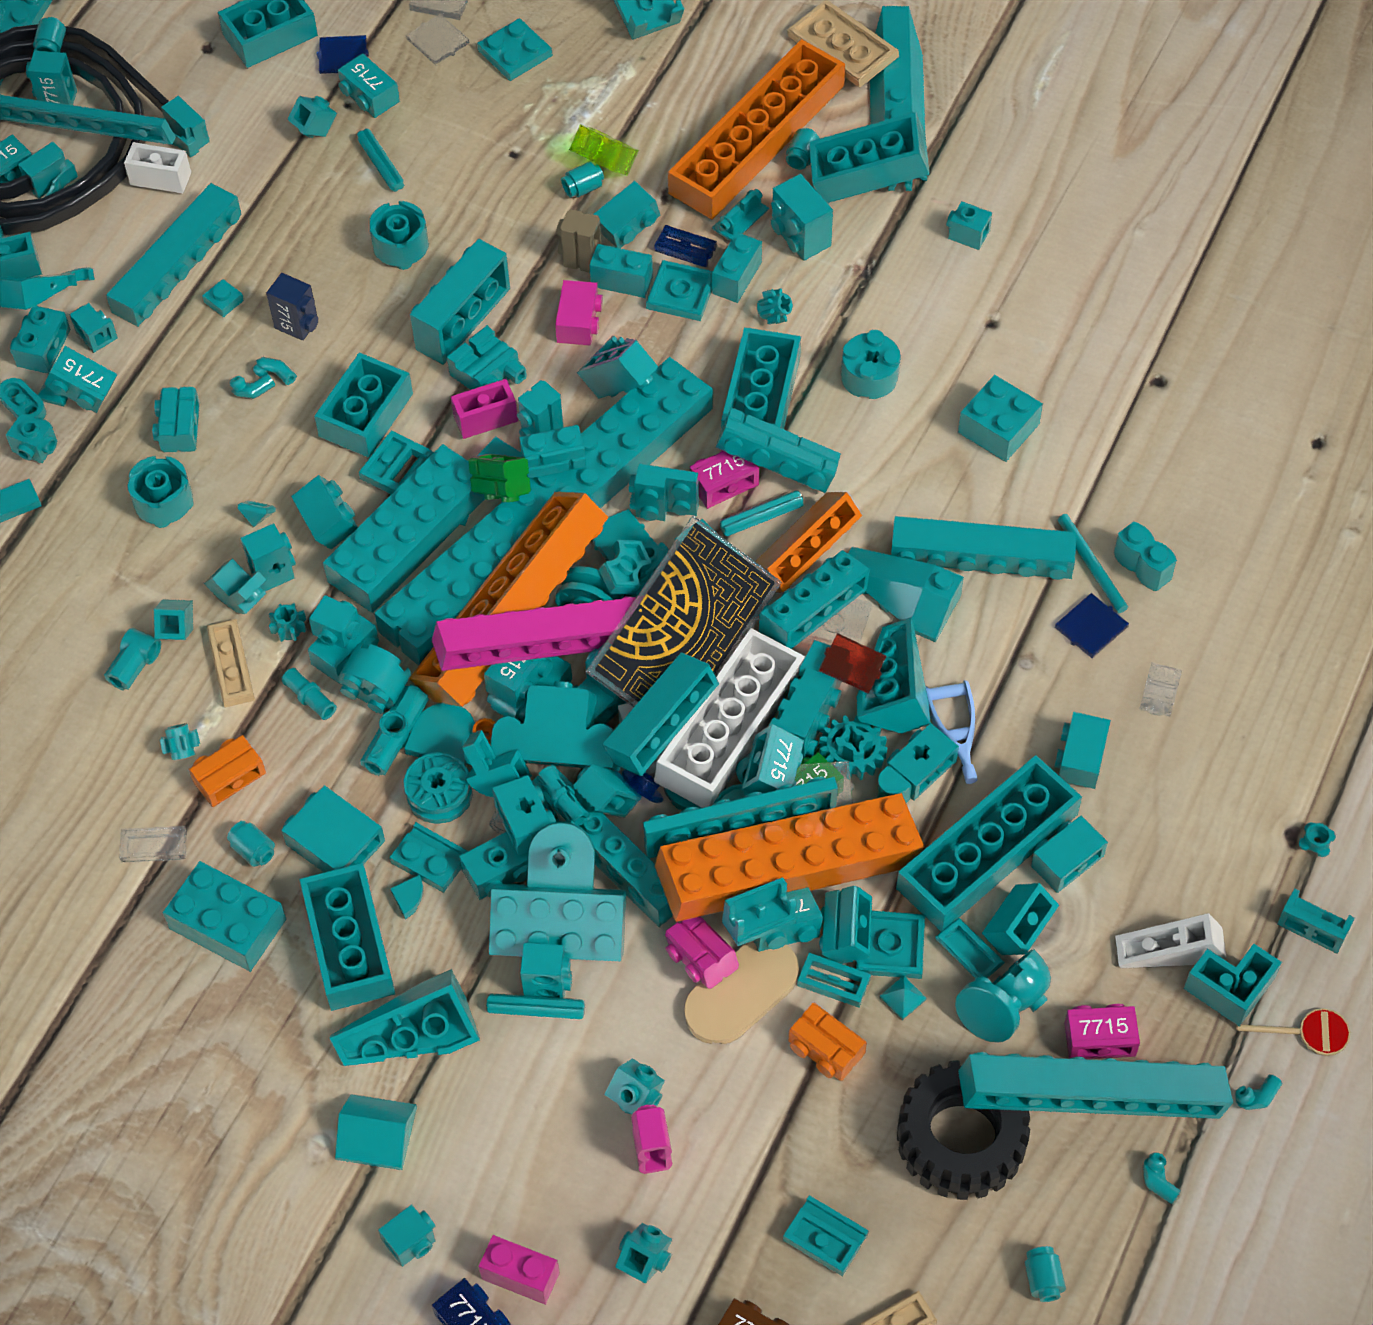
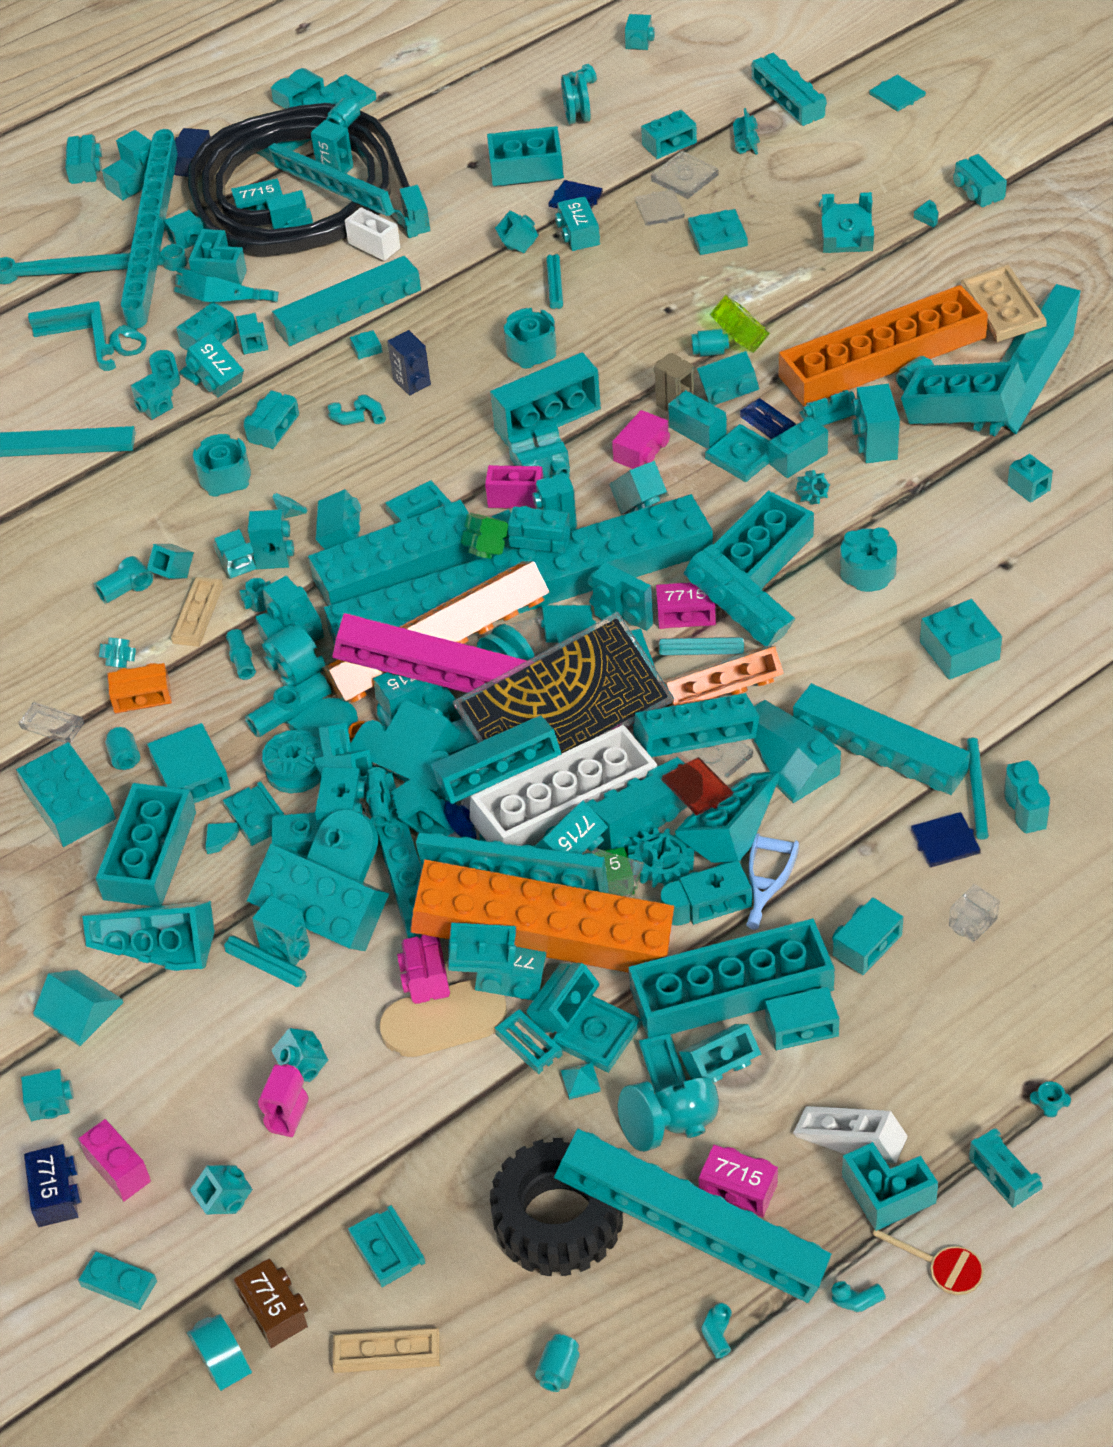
camera: 30 degrees right, 10 degrees down
teal brick [314,352,413,458] -> none
teal tile [599,540,652,594] -> none
orange brick [788,1003,867,1081] -> none

